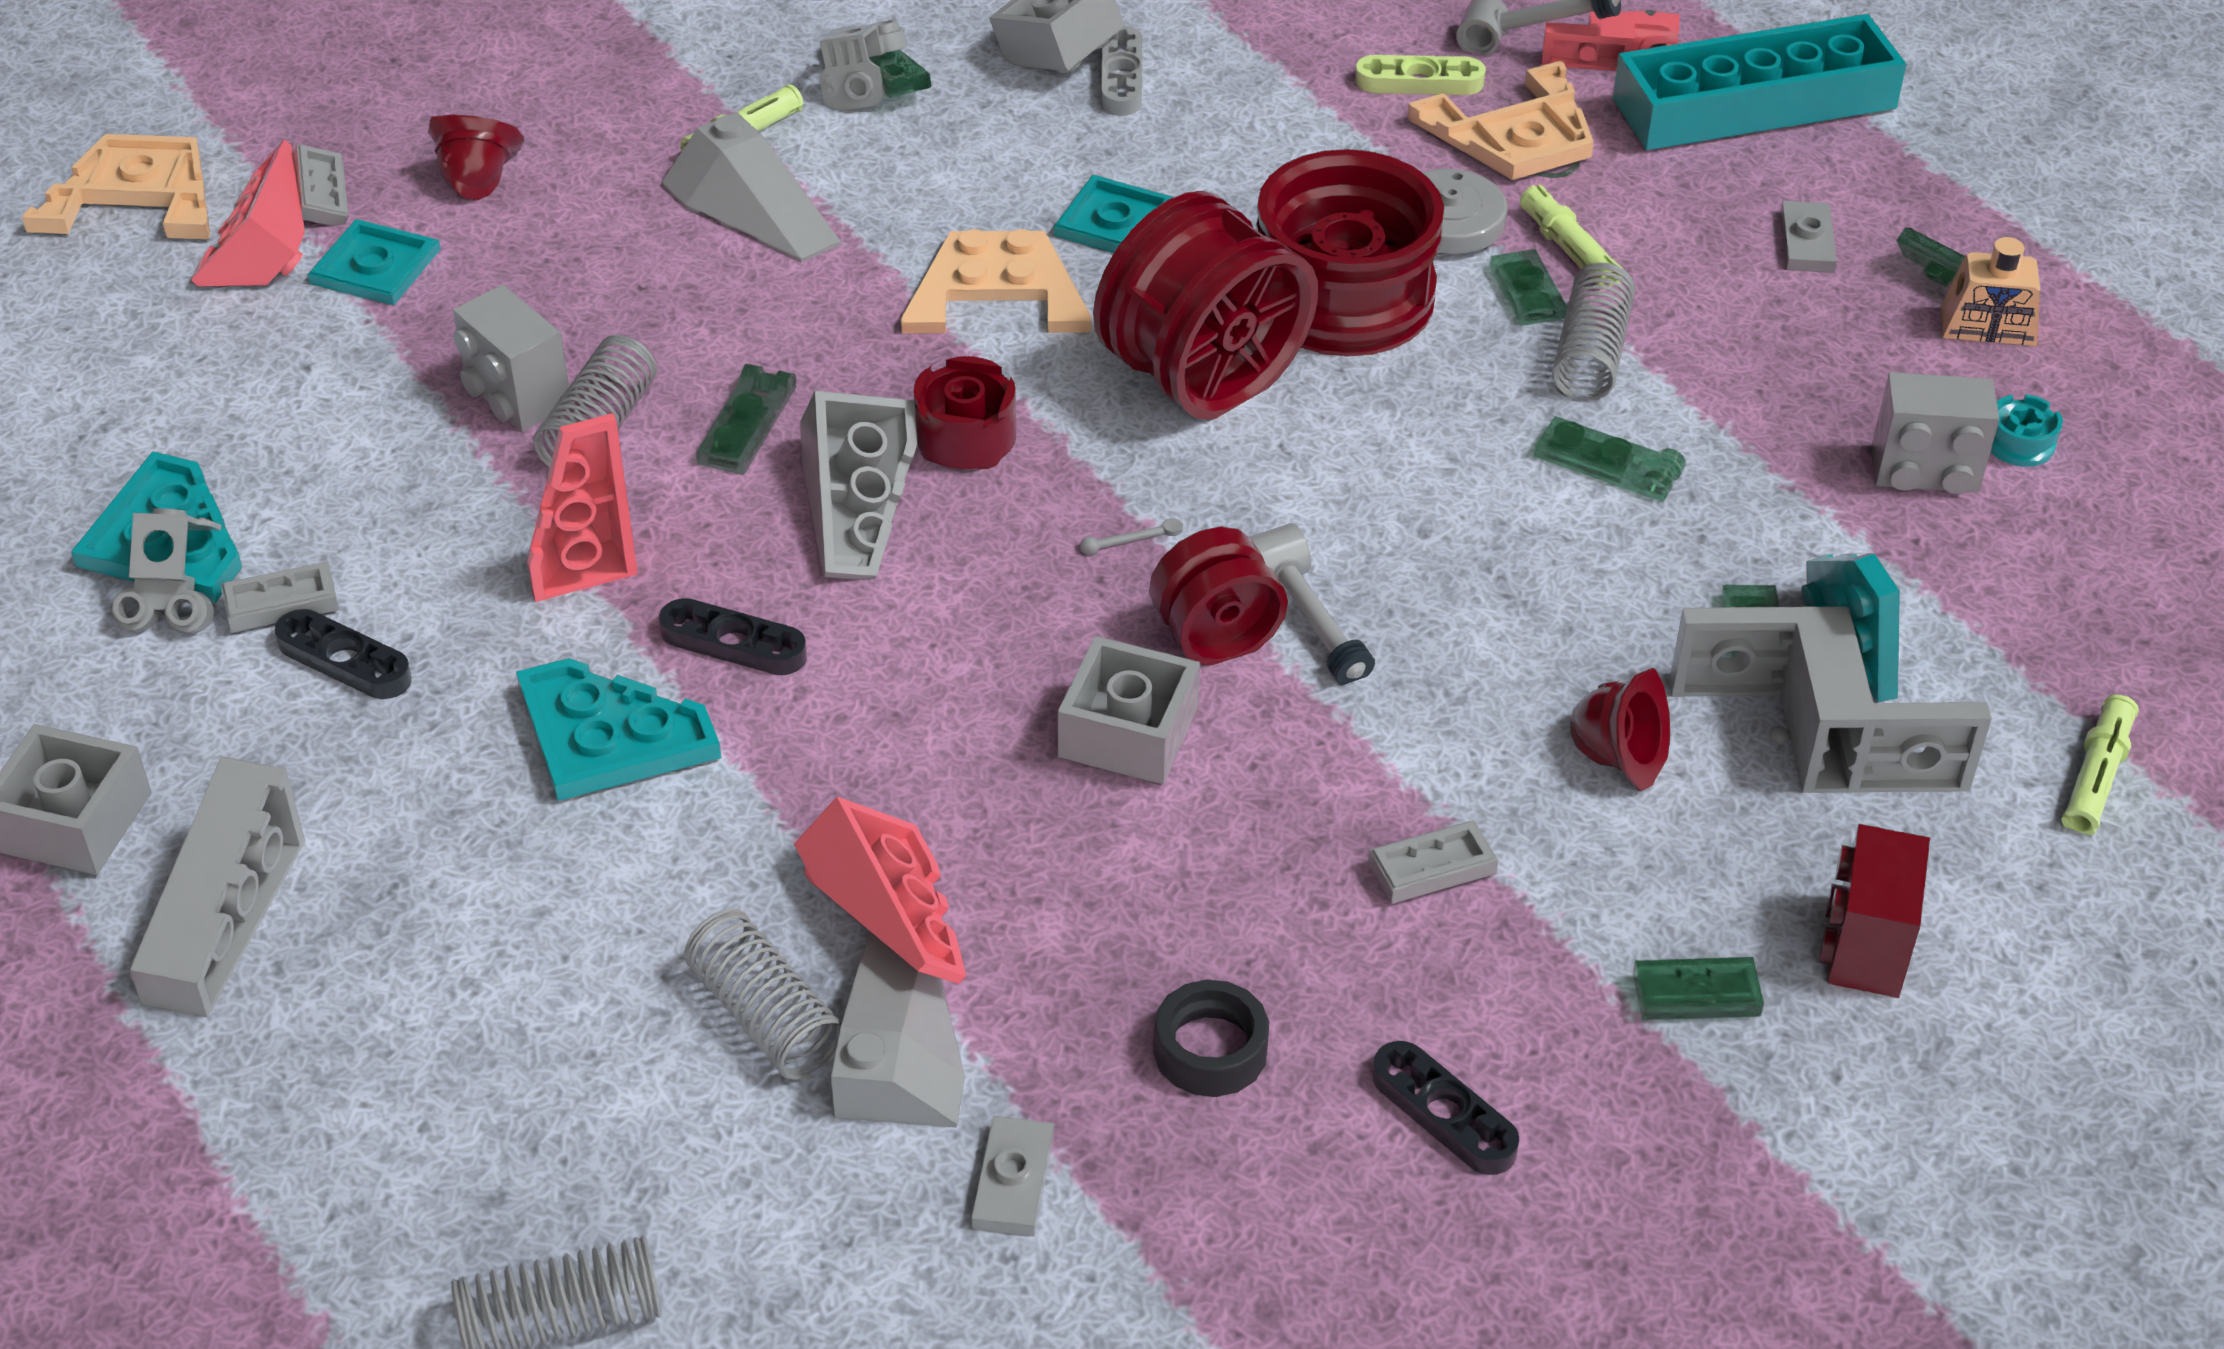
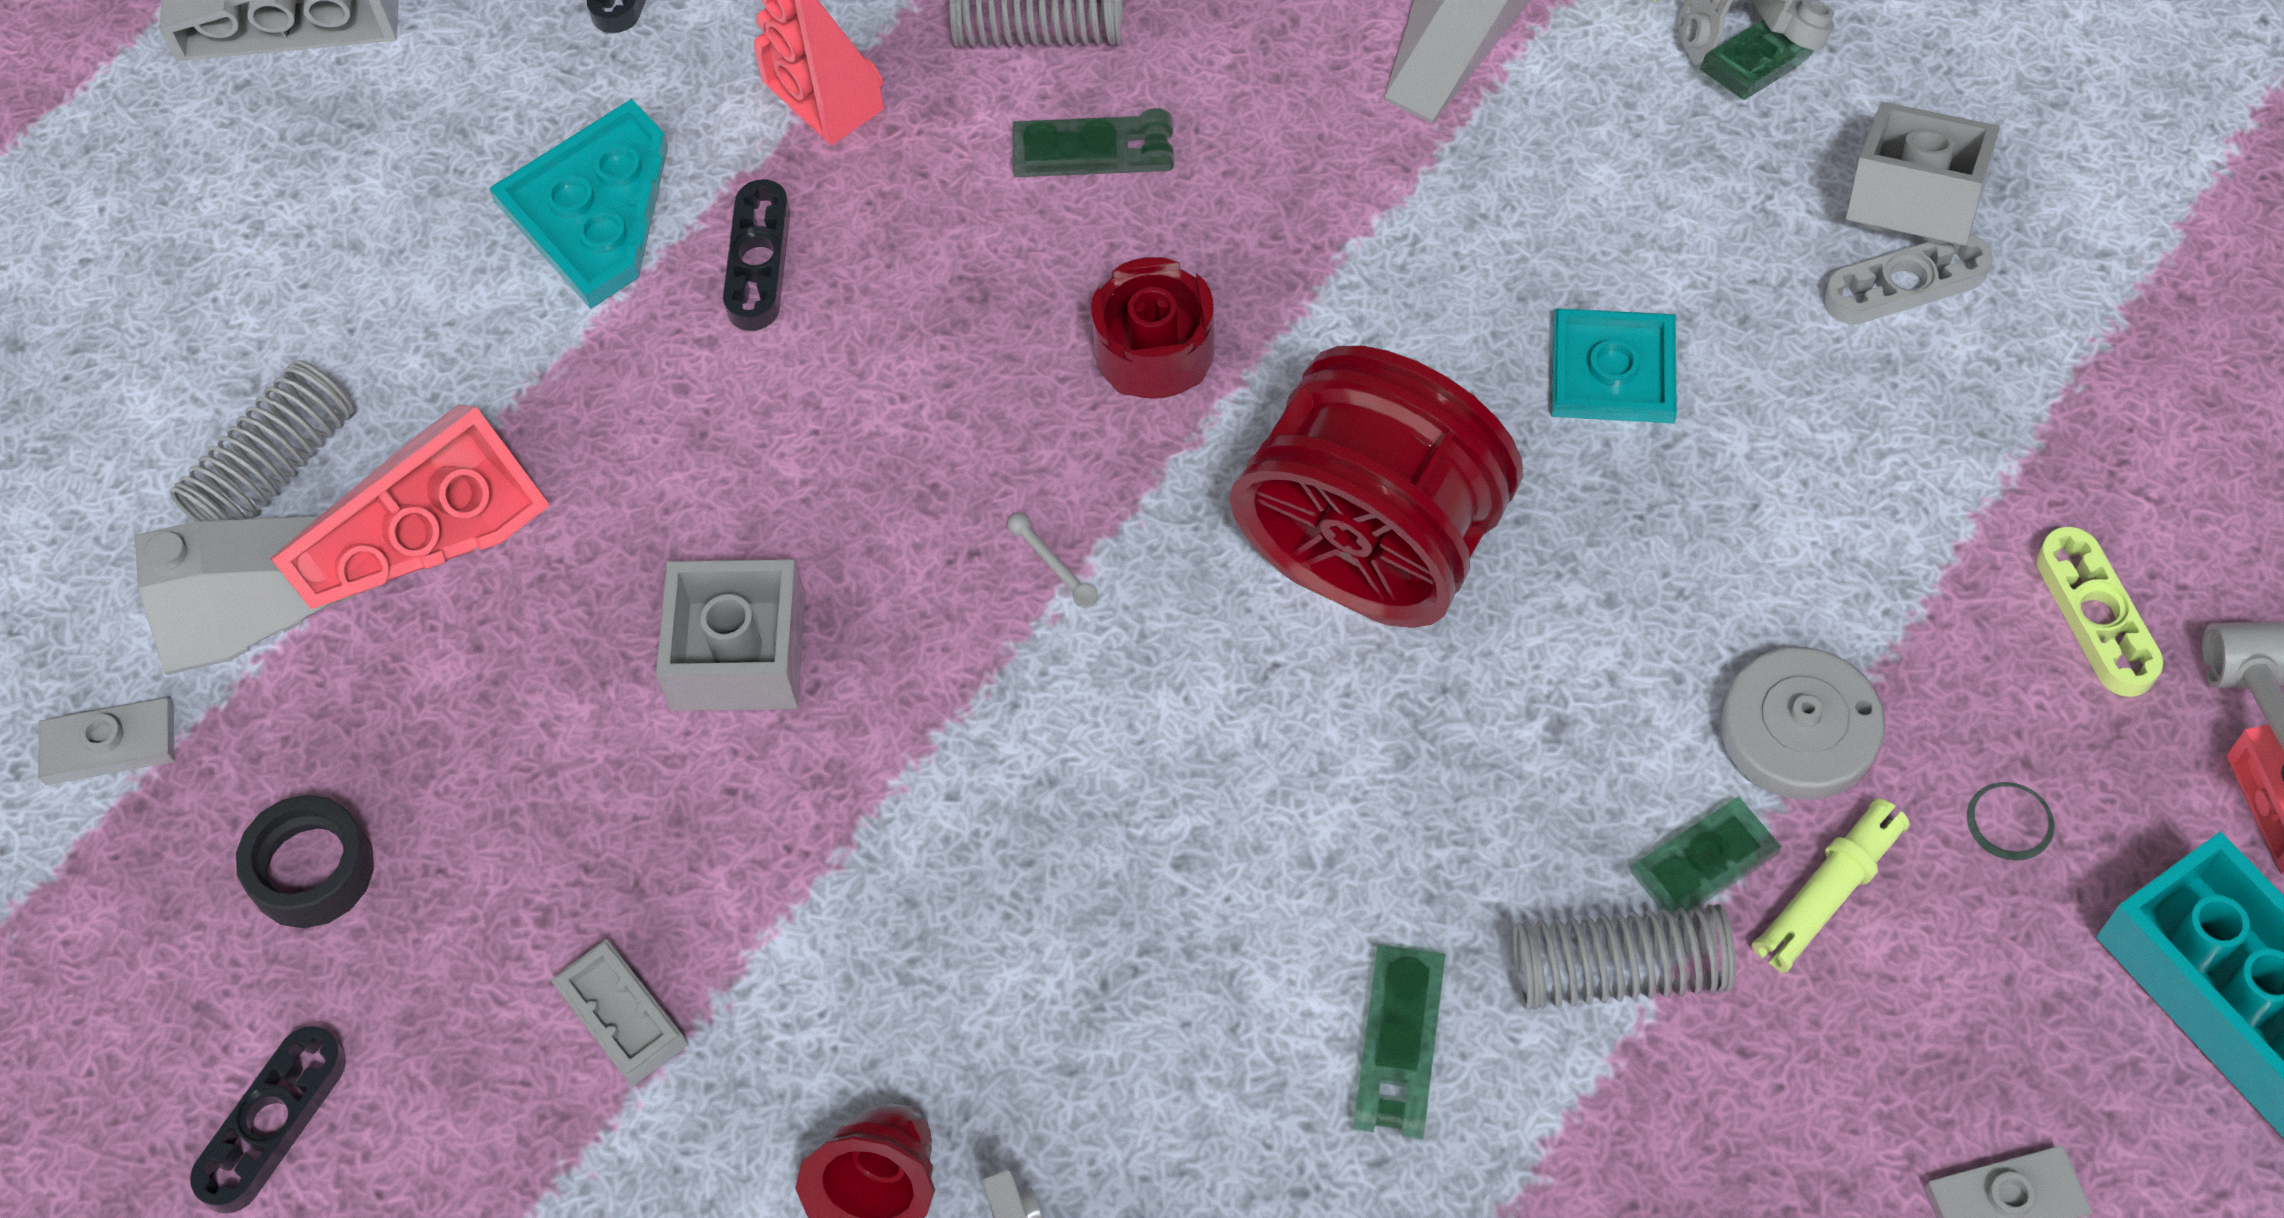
camera: 75 degrees right, 15 degrees up
light grey wedge [800,391,917,579] -> none
light nougat wing [901,229,1092,334] -> none
dark red wheel [1149,526,1288,666] -> none
light grey piece [1250,523,1375,685] -> none
dark red wheel [1256,149,1444,357] -> none
light nougat wing [1407,61,1594,180] -> none

